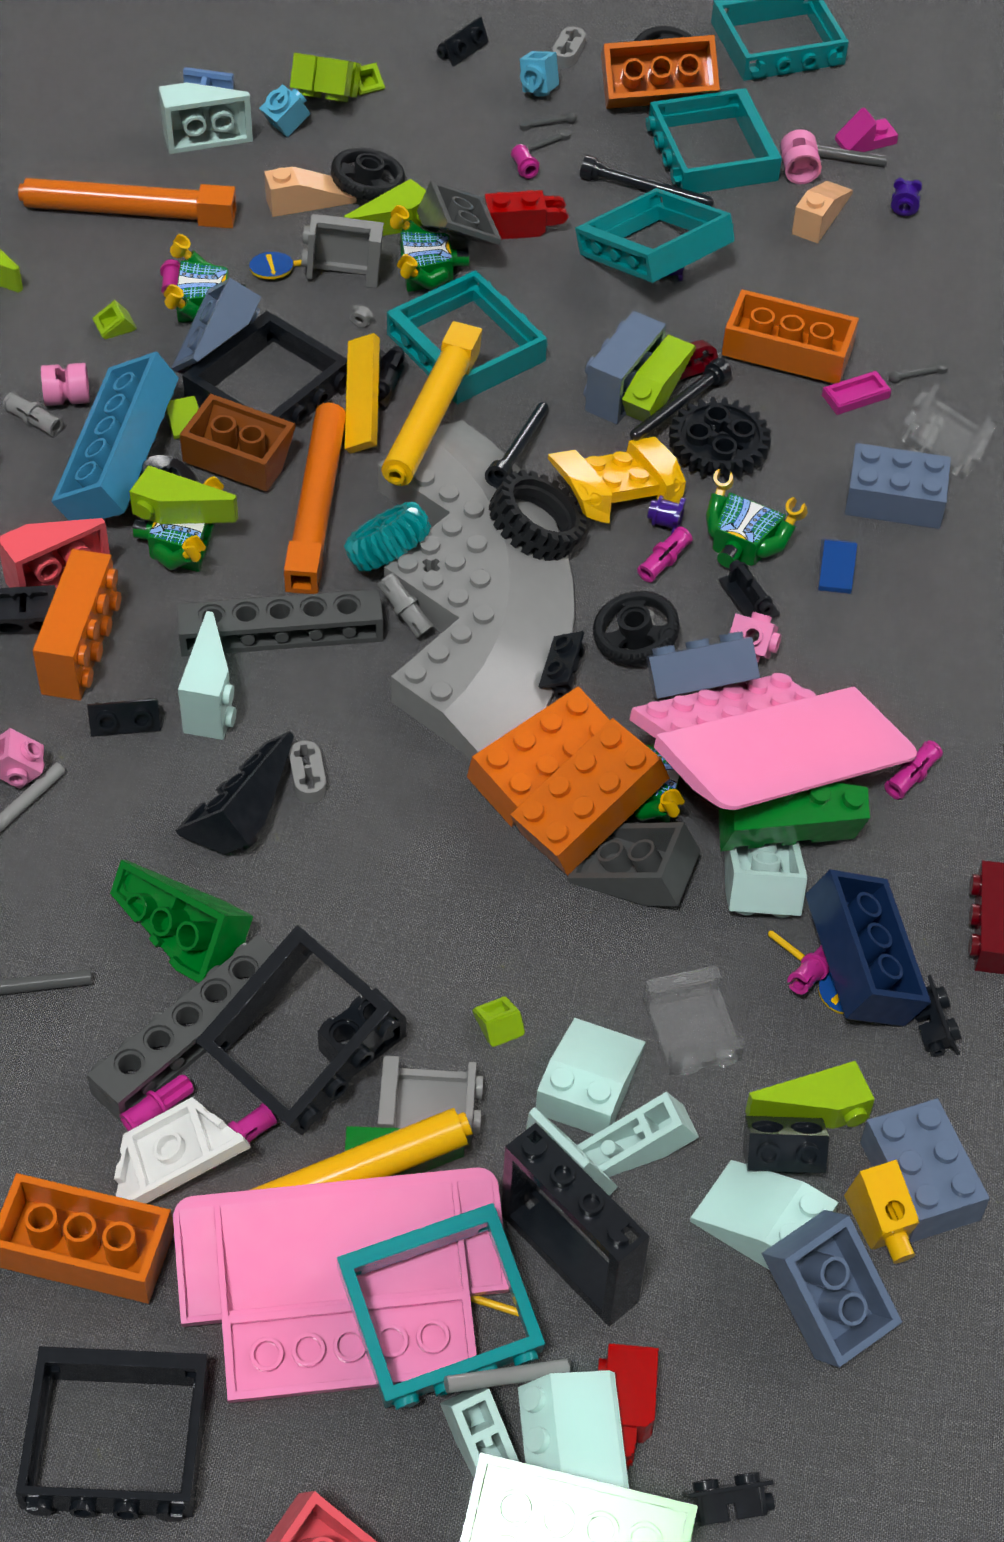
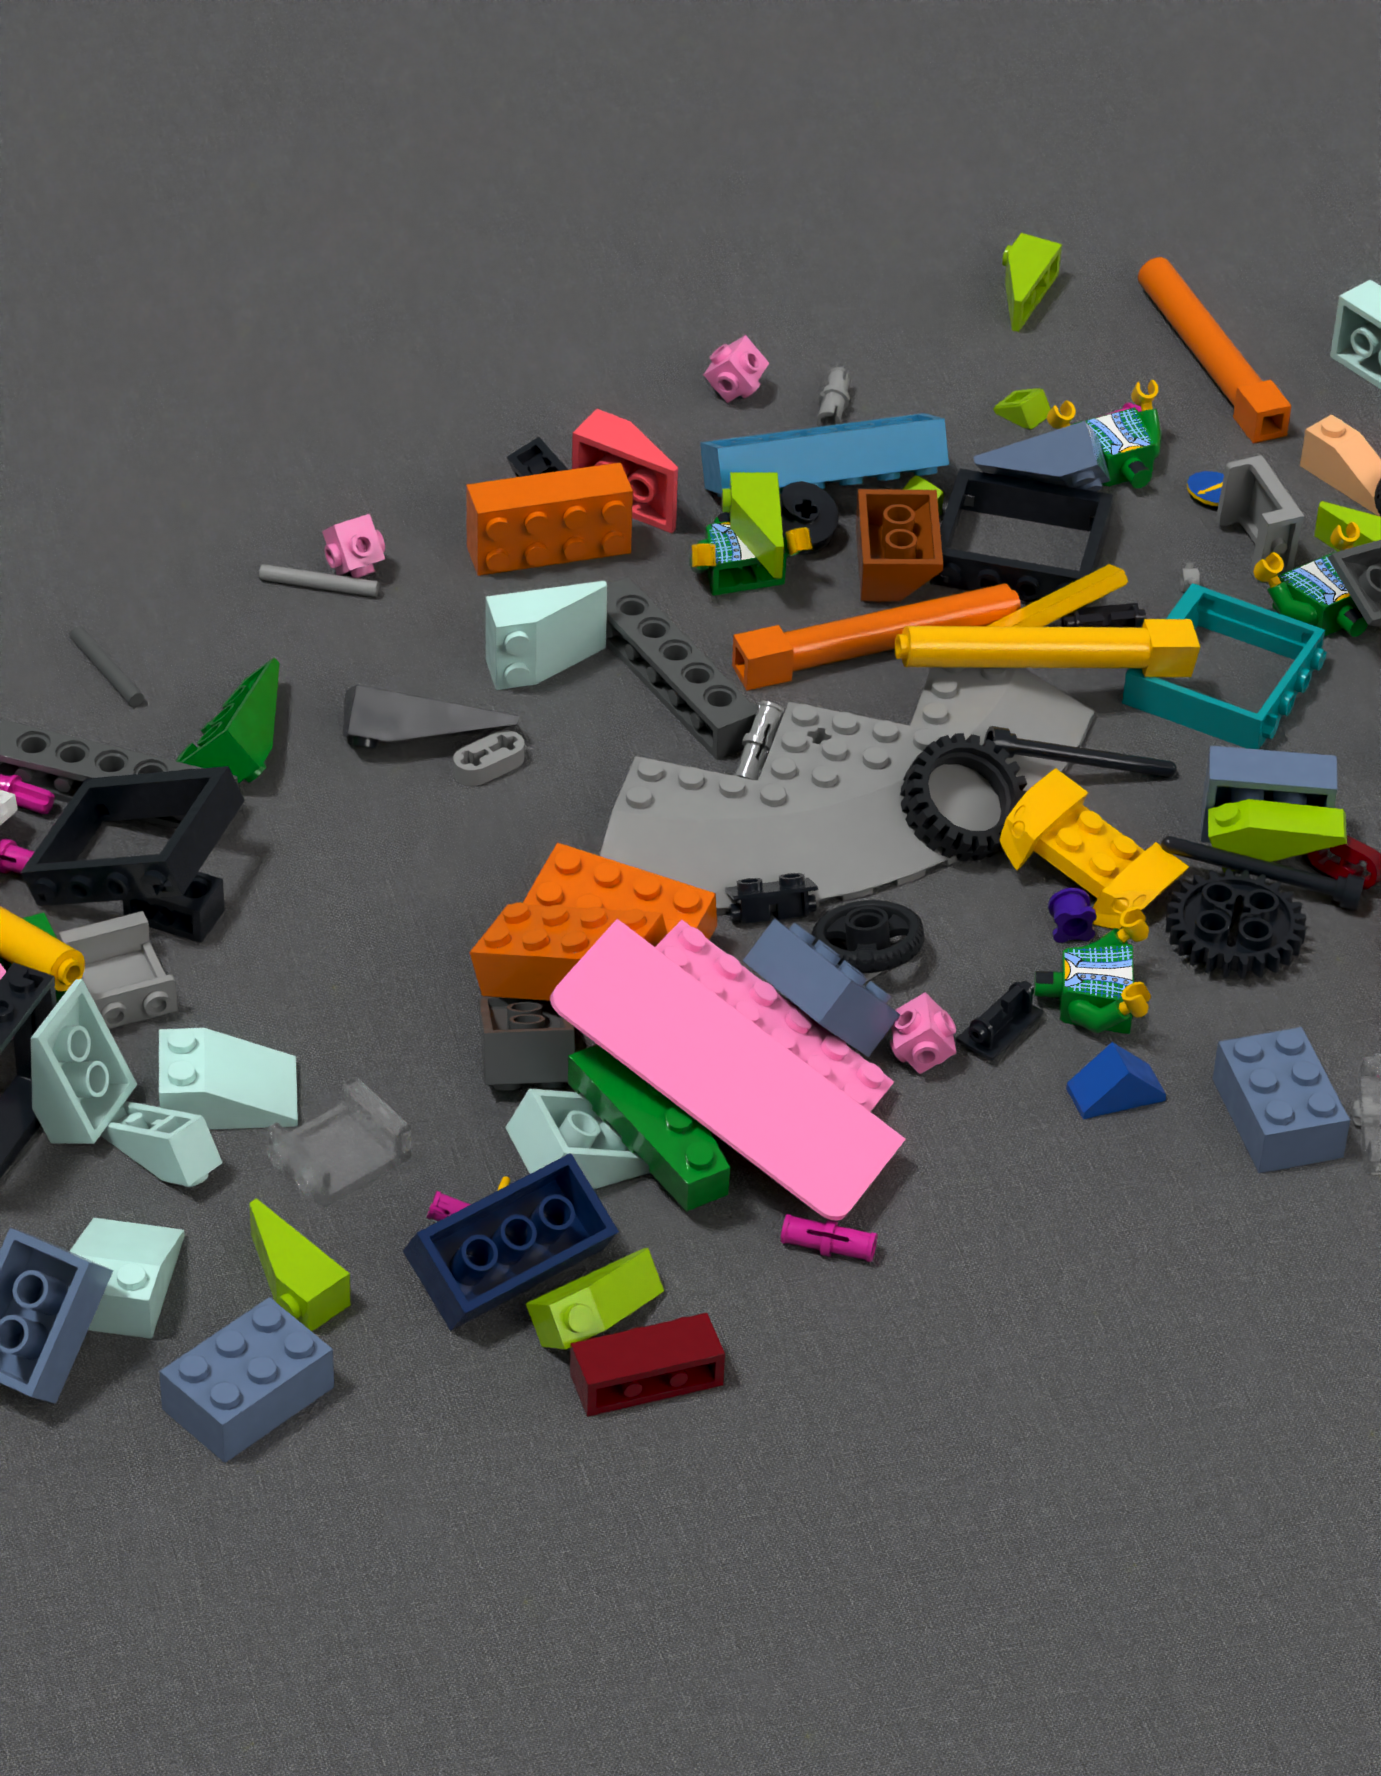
camera: 65 degrees right, 10 degrees down
bright pink wheel [41,363,90,406] -> none
black hinge [87,698,161,736] -> none
teal gear [344,502,431,571] -> none
lime slope [472,996,525,1047] -> none
dark pink pin [637,526,693,583] -> none
black brick [743,1116,829,1173] -> none
yellow torso [844,1160,919,1264] -> none
black hinge [915,975,962,1057] -> none
none -> lime slope [526,1248,664,1349]

